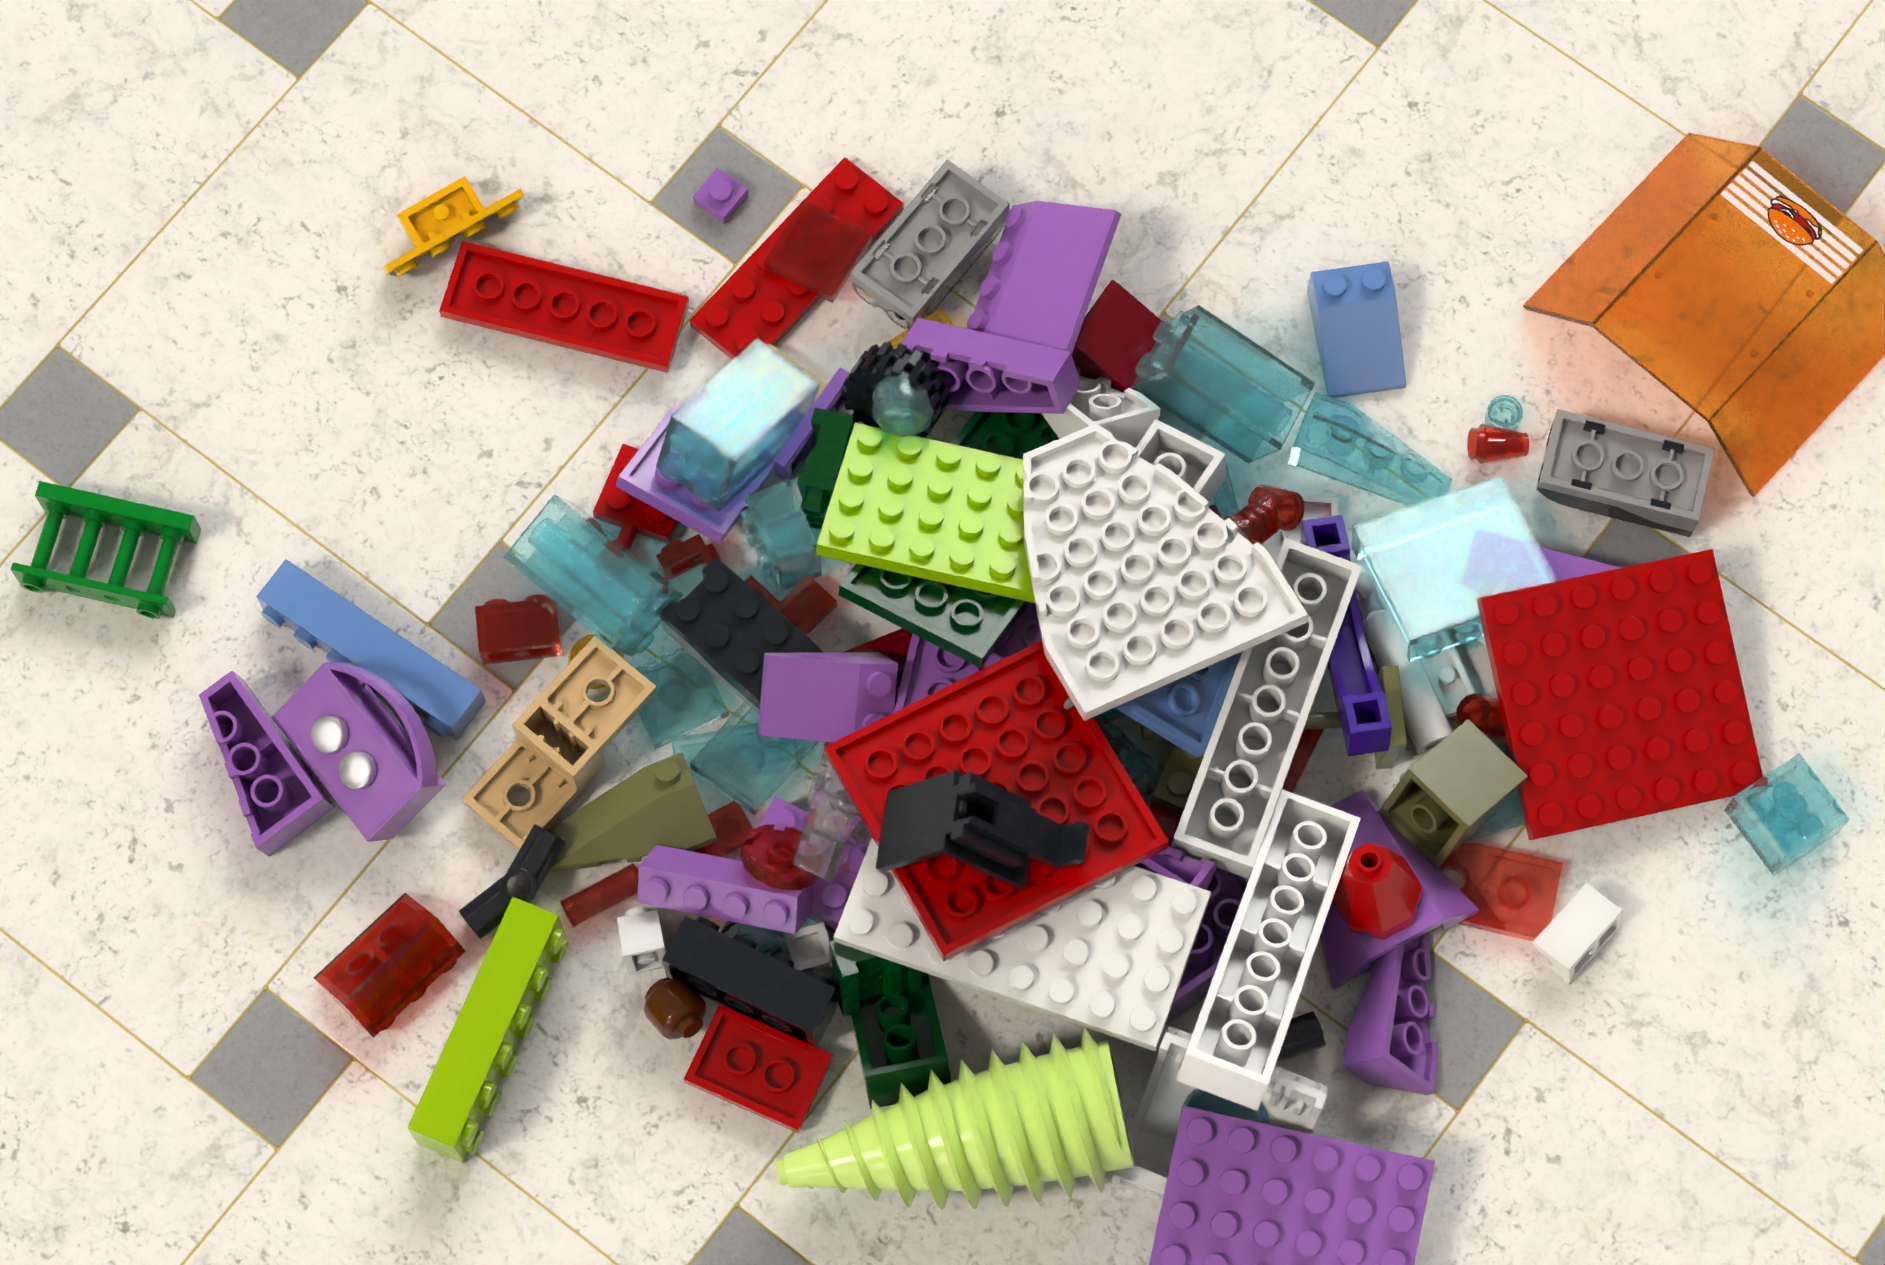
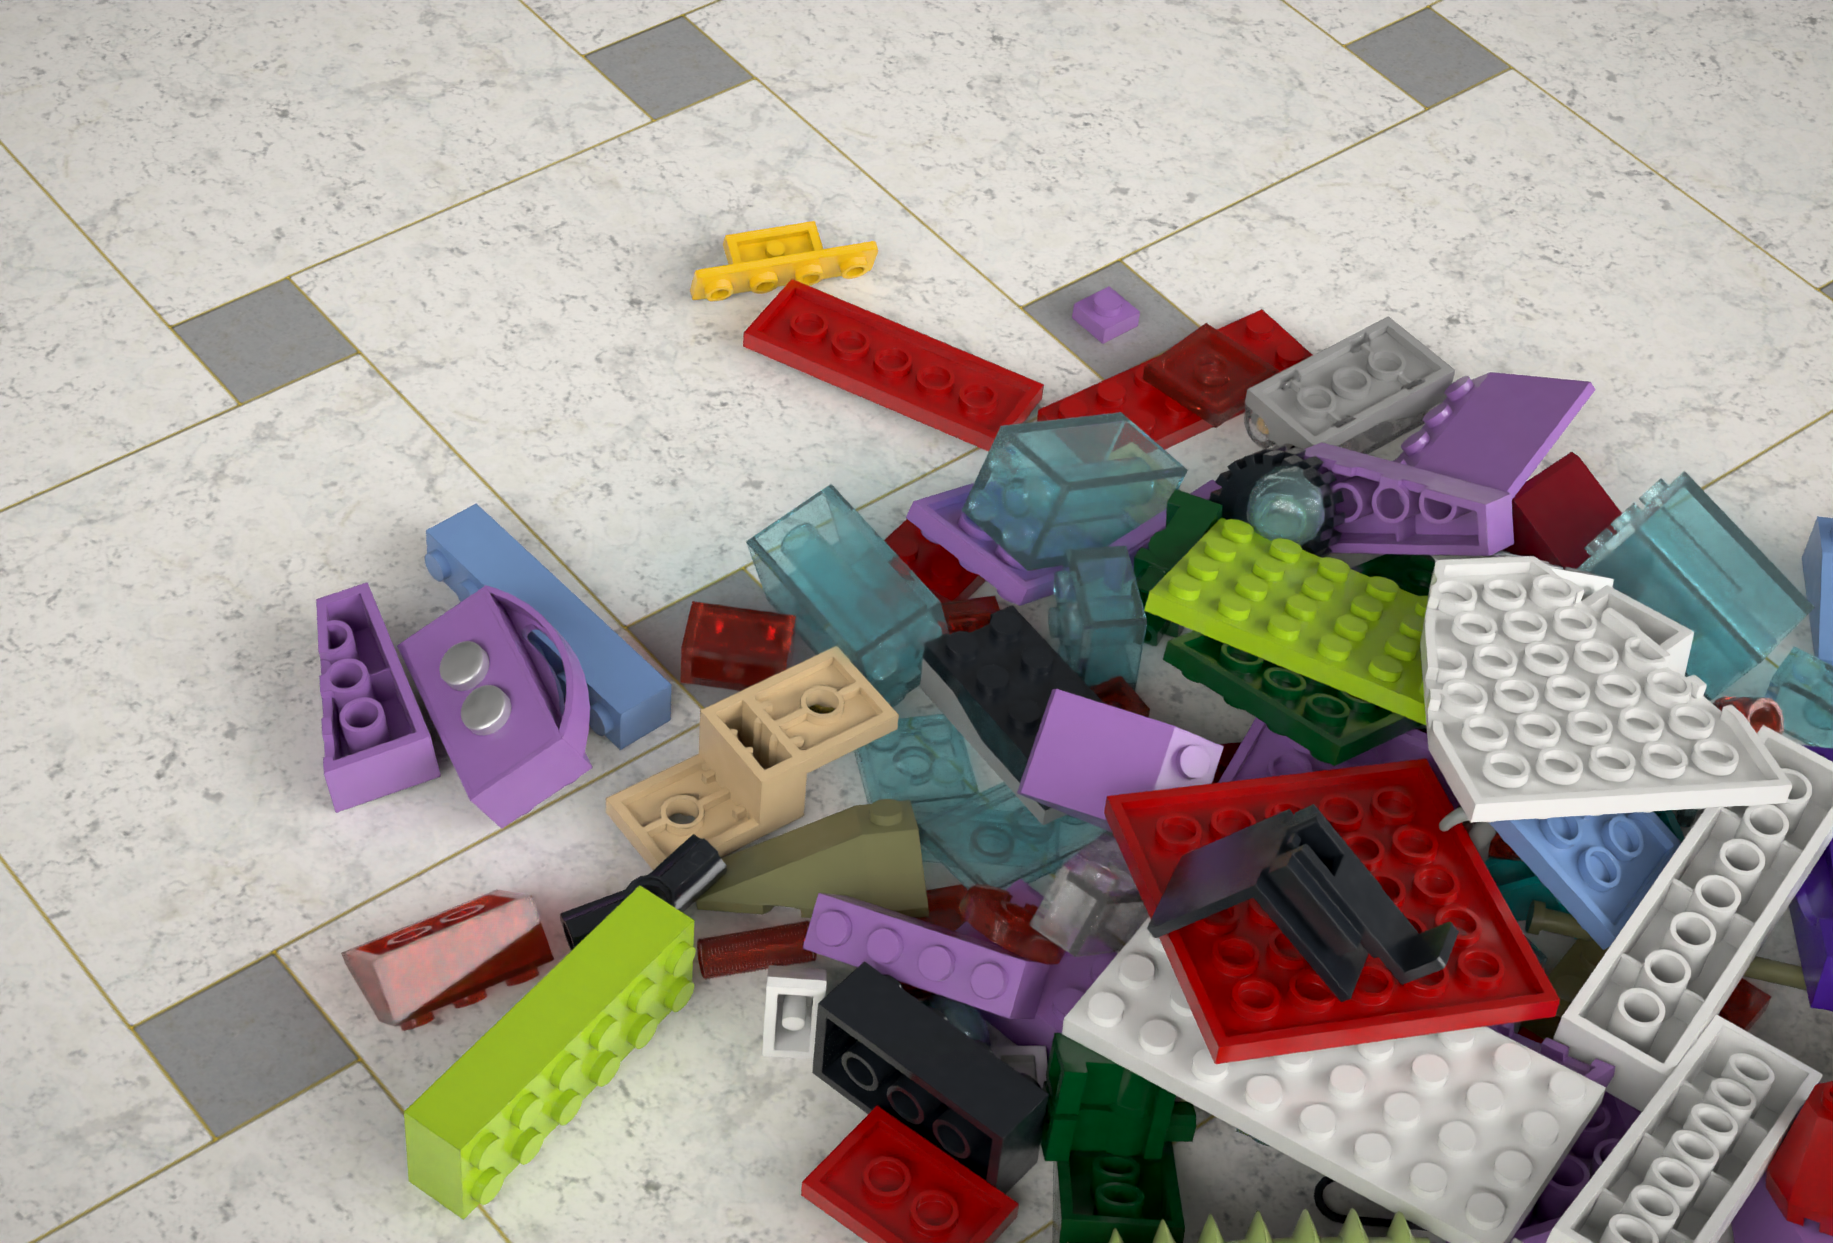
camera: 10 degrees right, 25 degrees down
green fence [11,481,201,619] -> none
reddish brown head [644,977,706,1040] -> none

